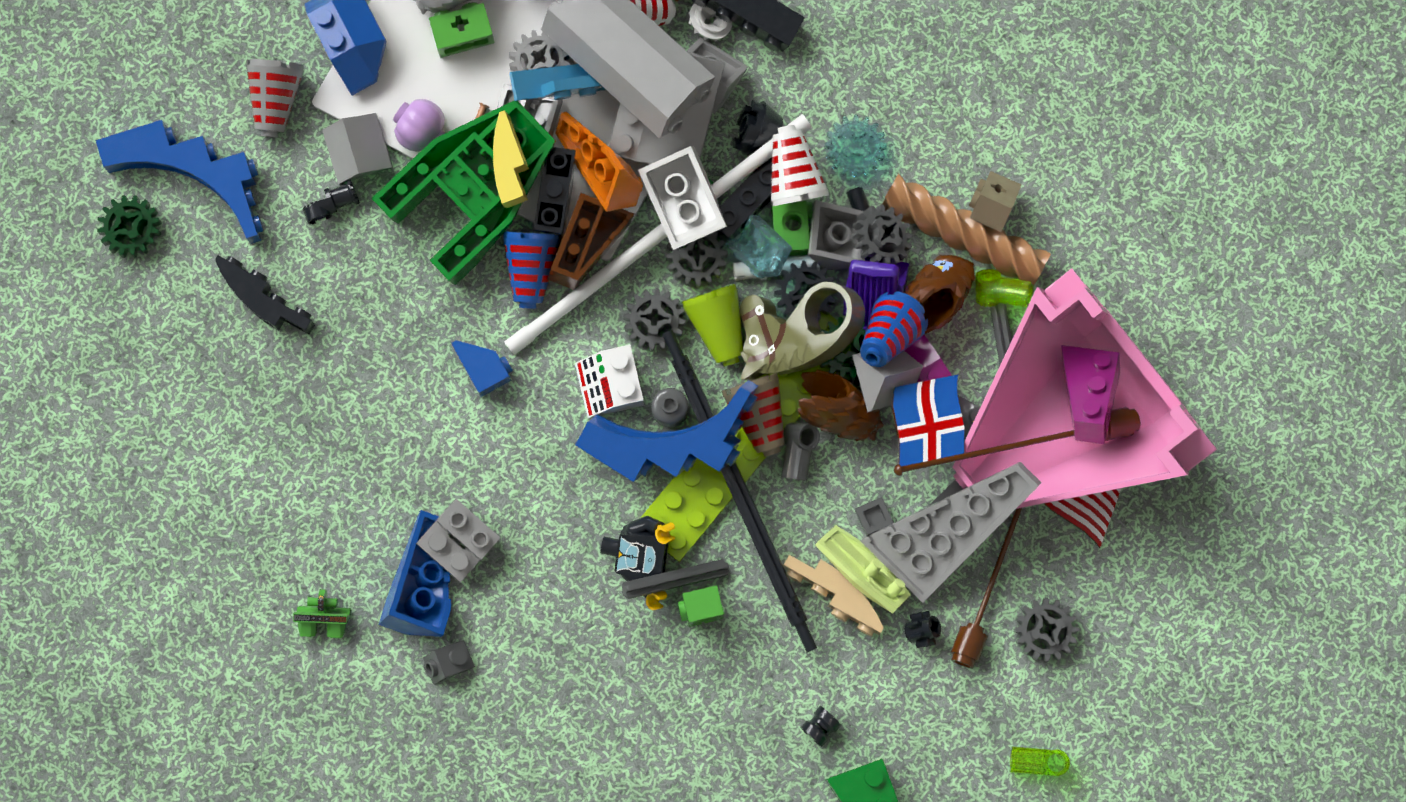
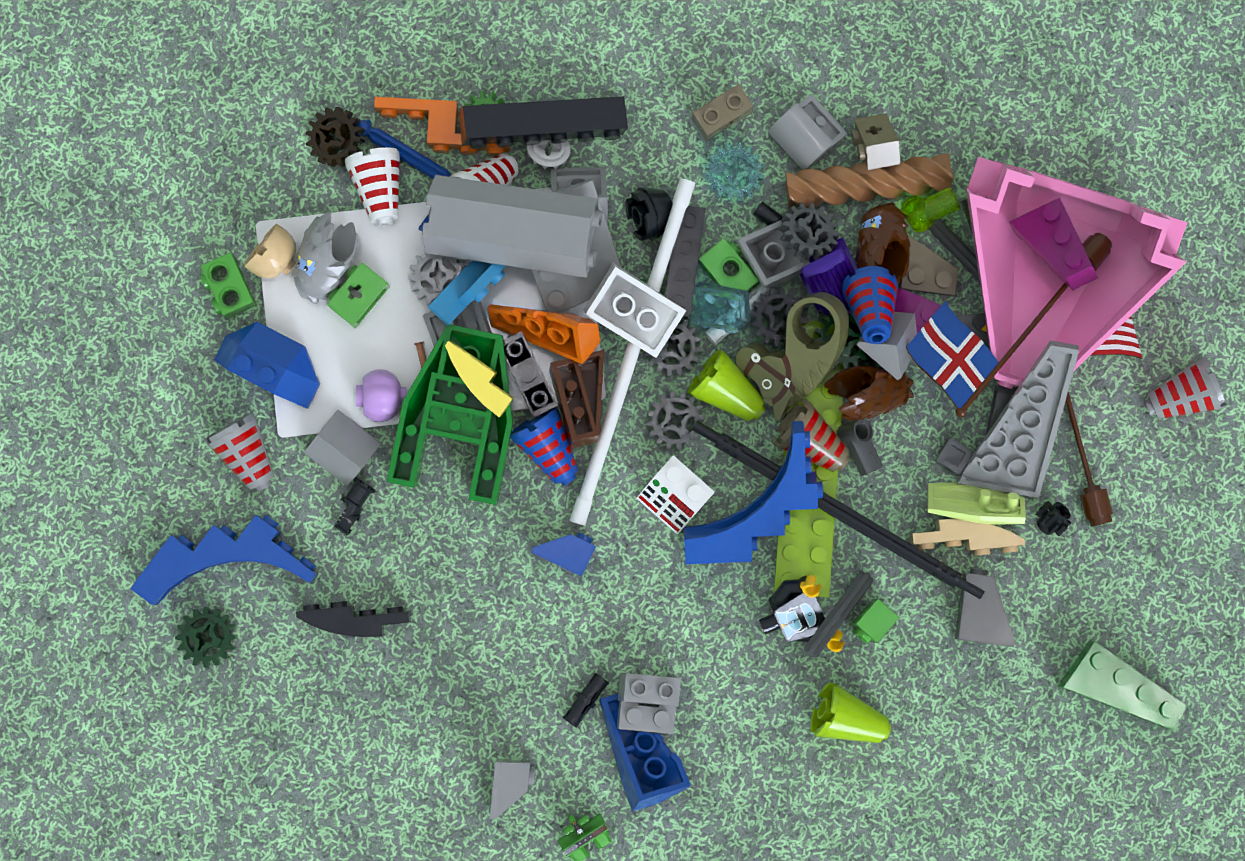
camera: 35 degrees left, 5 degrees up
dark grey bracket [423,640,475,684] -> none
dark grey head [651,388,689,428] -> none
white cone [771,125,829,206] -> none
black wheel [800,706,841,747] -> none
clear neon green piece [1010,746,1070,777] -> none
dark grey gear [1013,597,1079,662] -> none
none -> light grey slope [490,759,536,819]
none -> black pin [562,673,609,728]
none -> dark tan brick [692,84,754,142]
none -> light grey brick [768,94,848,170]
none -> lime cone [810,682,891,743]
none -> dark tan wing [900,237,958,297]
none -> slope [955,568,1014,647]
none -> light grey cone [1145,356,1227,419]

